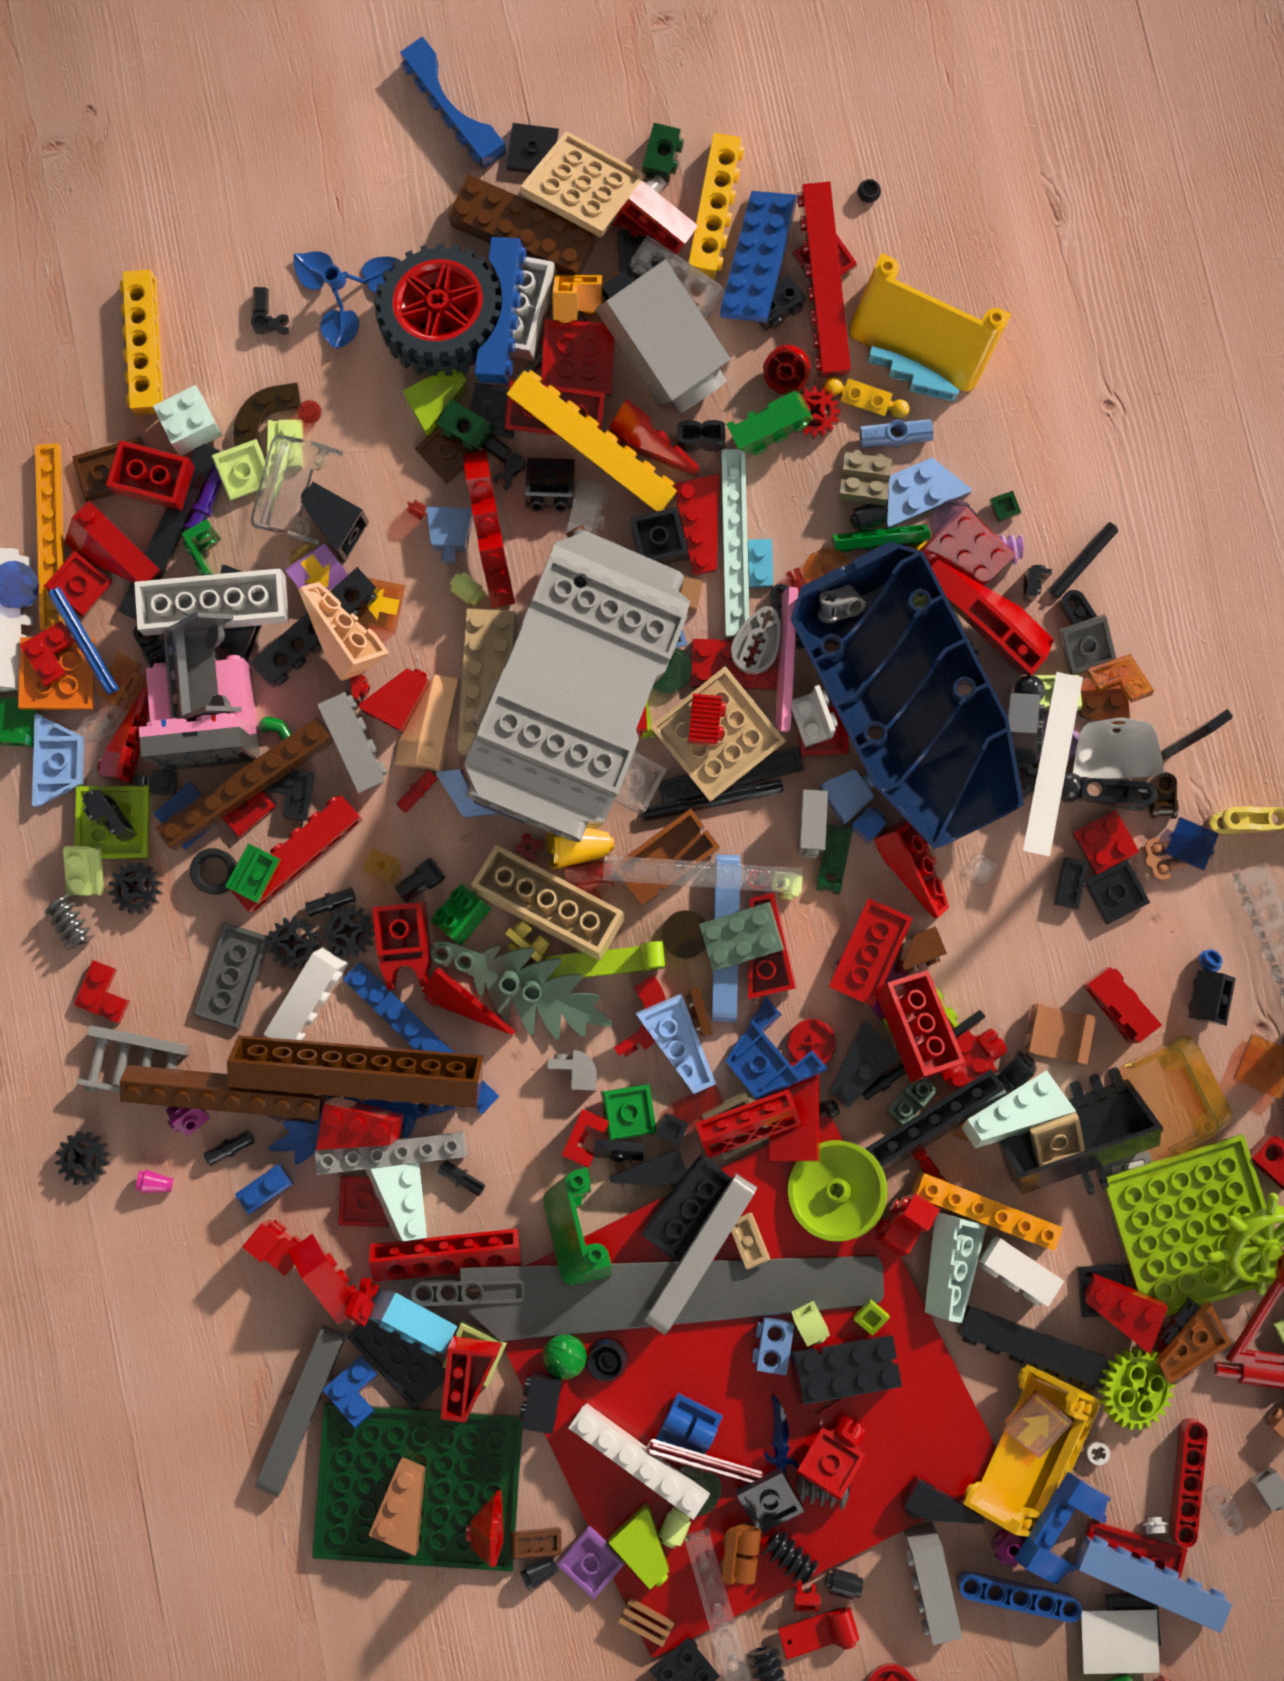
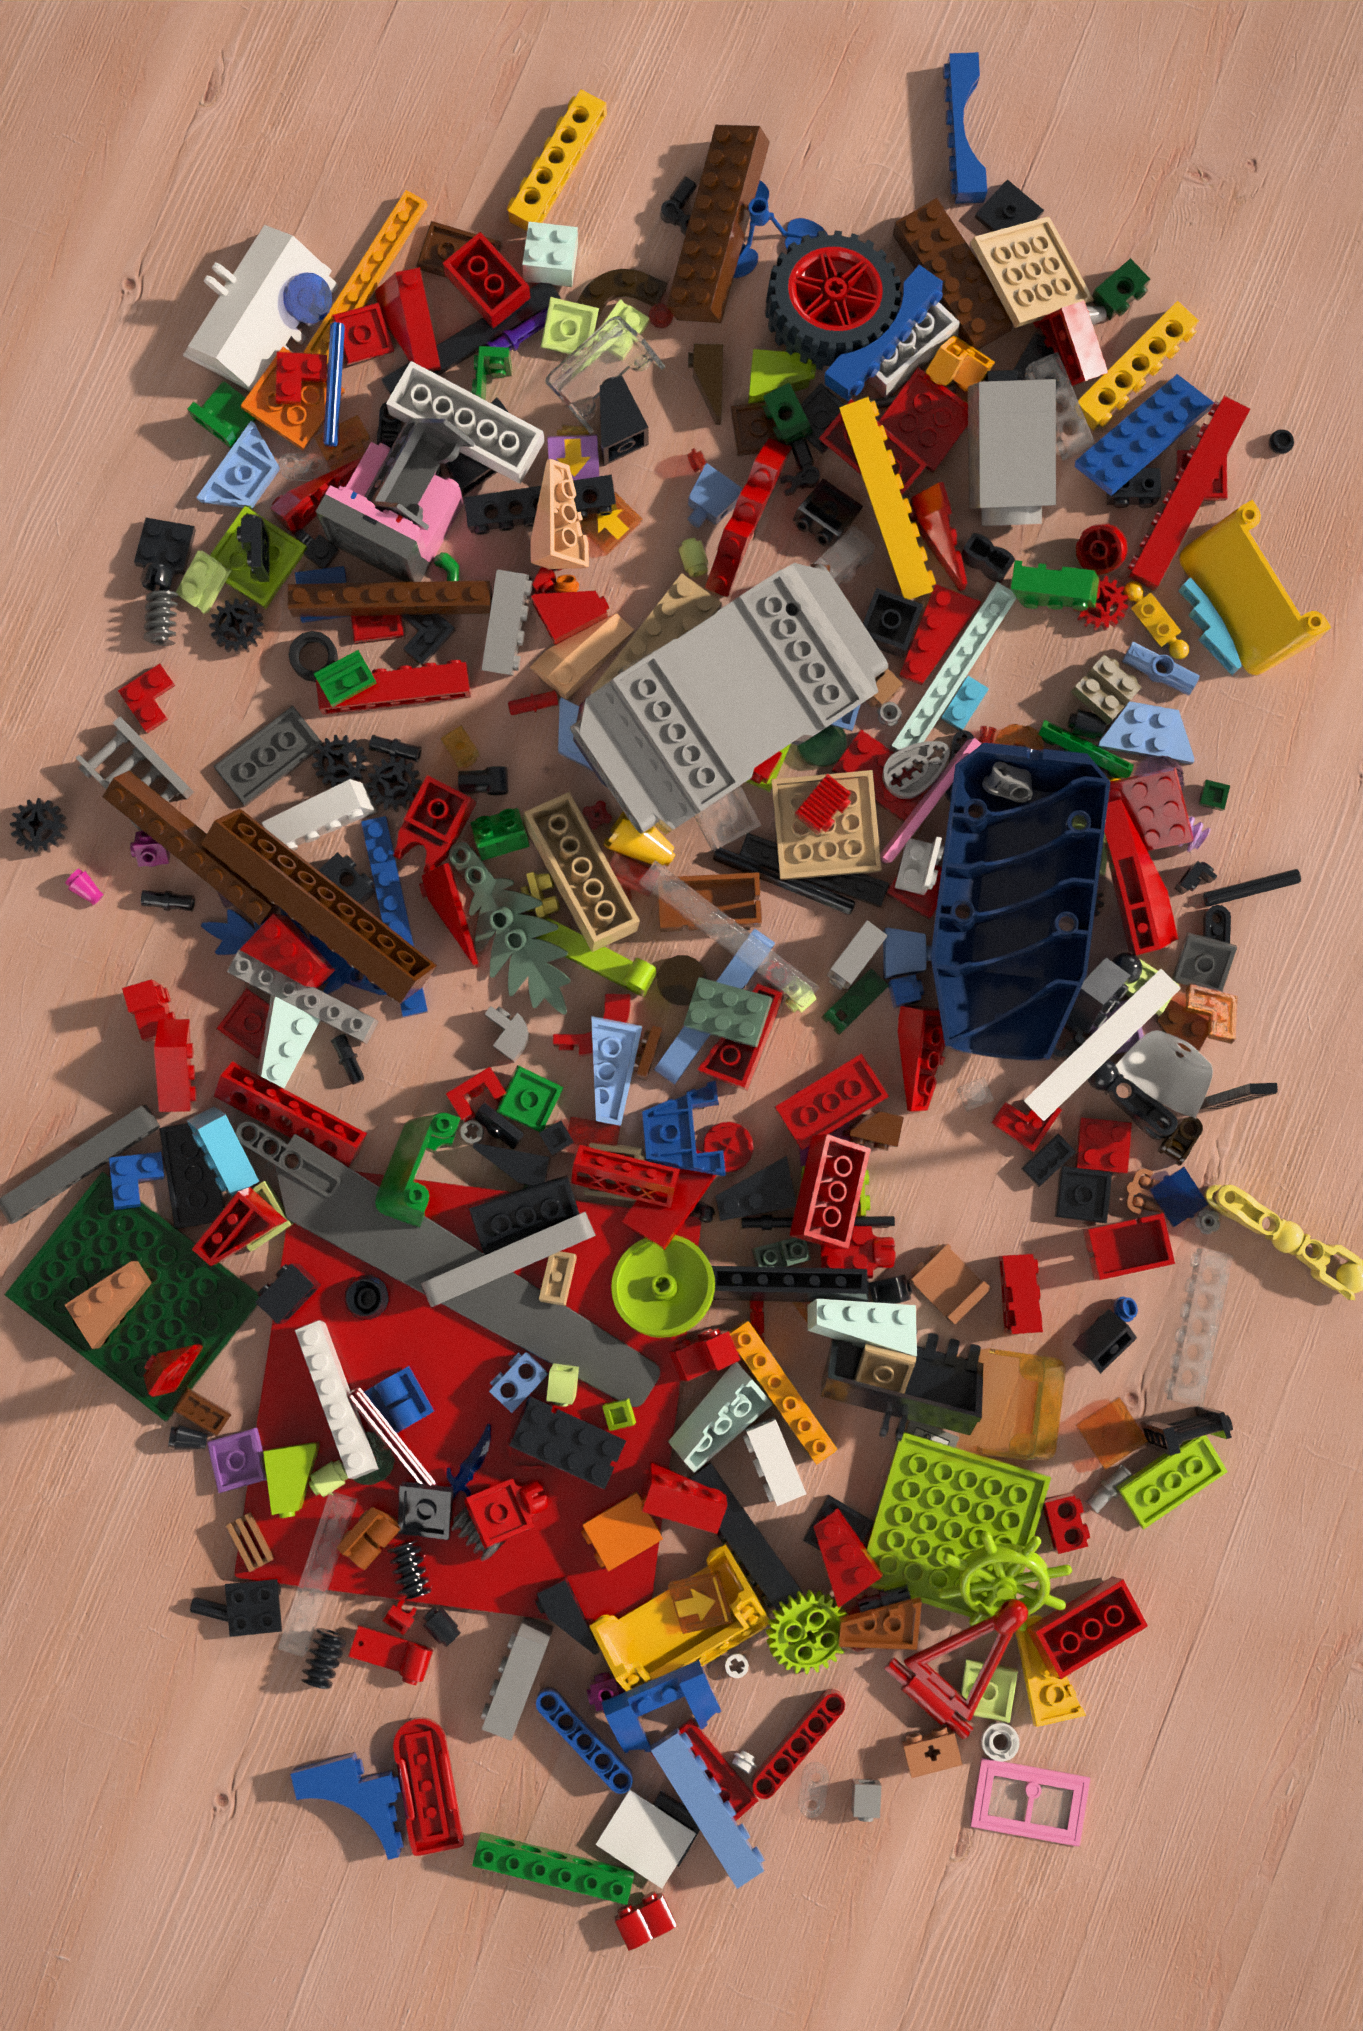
camera: 25 degrees right, 0 degrees up
blue brick [235,1164,294,1214] -> none
red plate [344,1277,379,1326] -> none
green piece [543,1334,587,1380] -> none
none -> black plate [134,517,196,592]
none -> black brick [318,852,375,905]
none -> light grey bush [461,1120,484,1144]
none -> orange plate [554,575,579,593]
none -> orange panel [581,1491,663,1571]
none -> red wedge [641,1462,727,1534]
none -> reddish brown brick [666,124,770,323]
none -> dark brown slope [688,344,723,425]
none -> light grey plate [877,702,902,726]
none -> red plate [990,1102,1062,1152]
none -> red piece [1083,1213,1175,1280]
none -> light grey plate [1195,1209,1220,1234]

